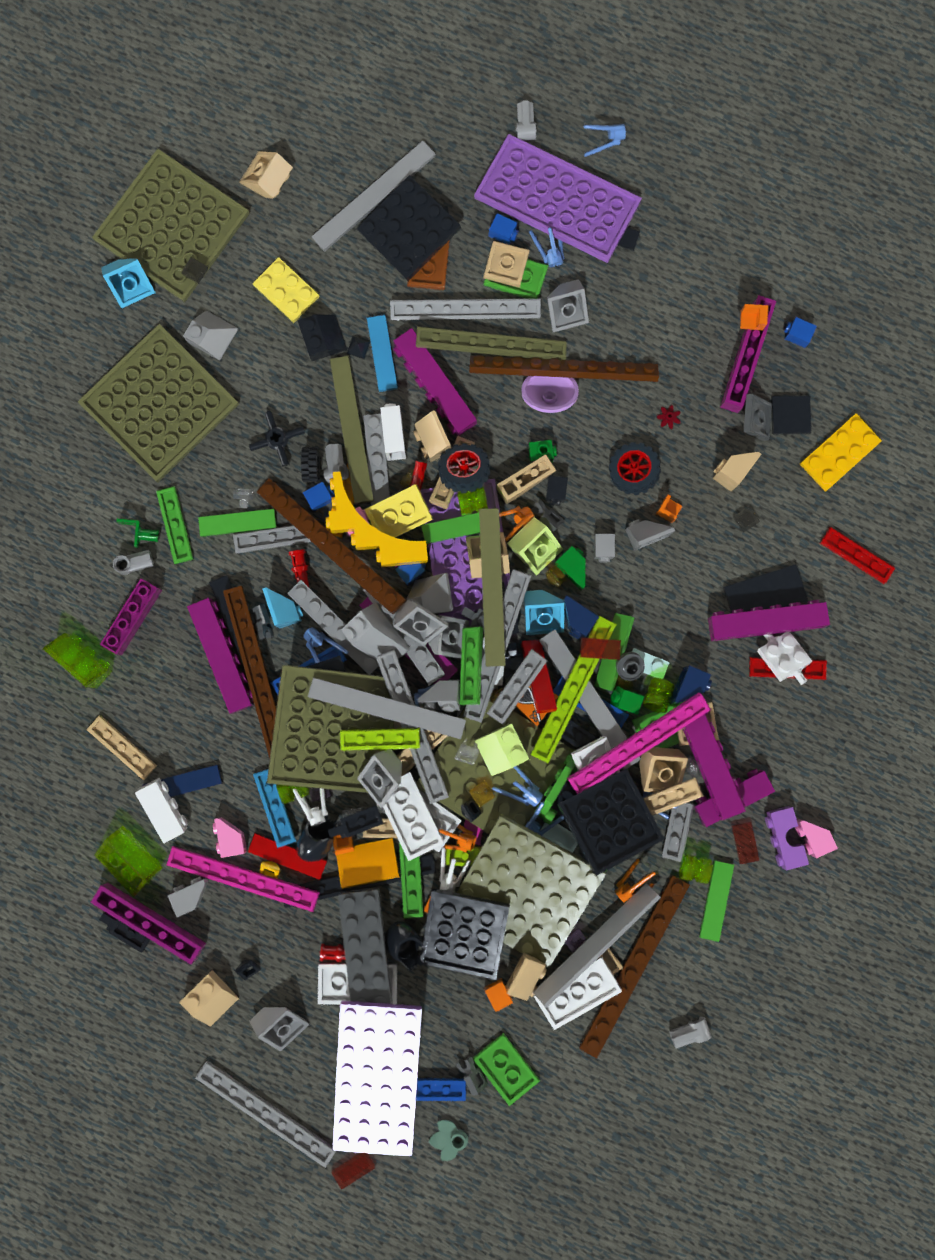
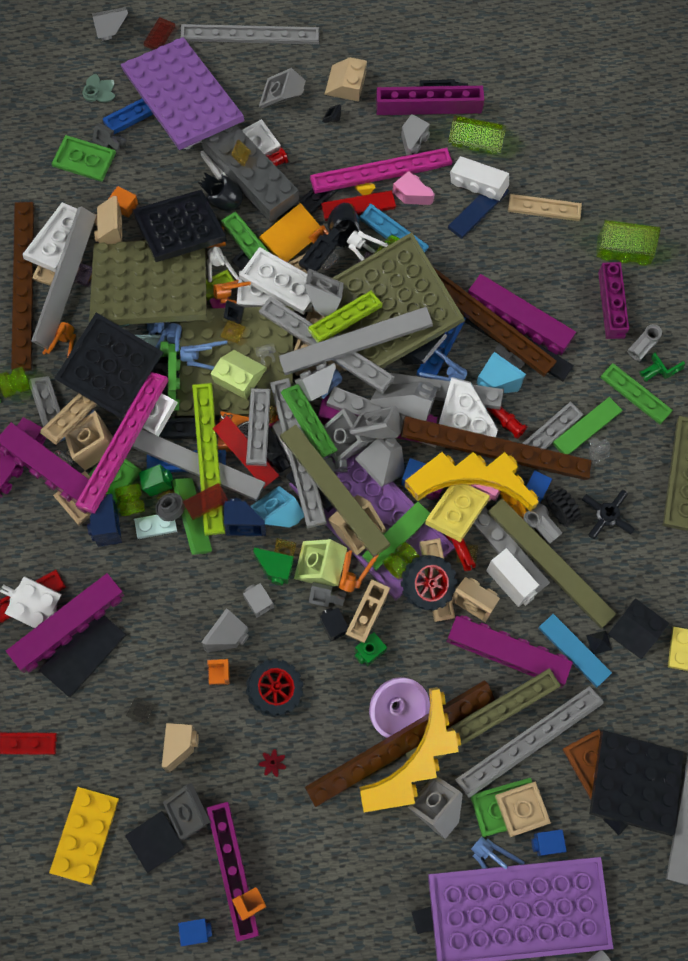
camera: 145 degrees right, 15 degrees down
none -> light grey slope [92,7,128,41]
none -> clear yellow slope [231,140,251,166]
none -> yellow arch [359,687,461,812]
none -> white plate [439,377,498,437]

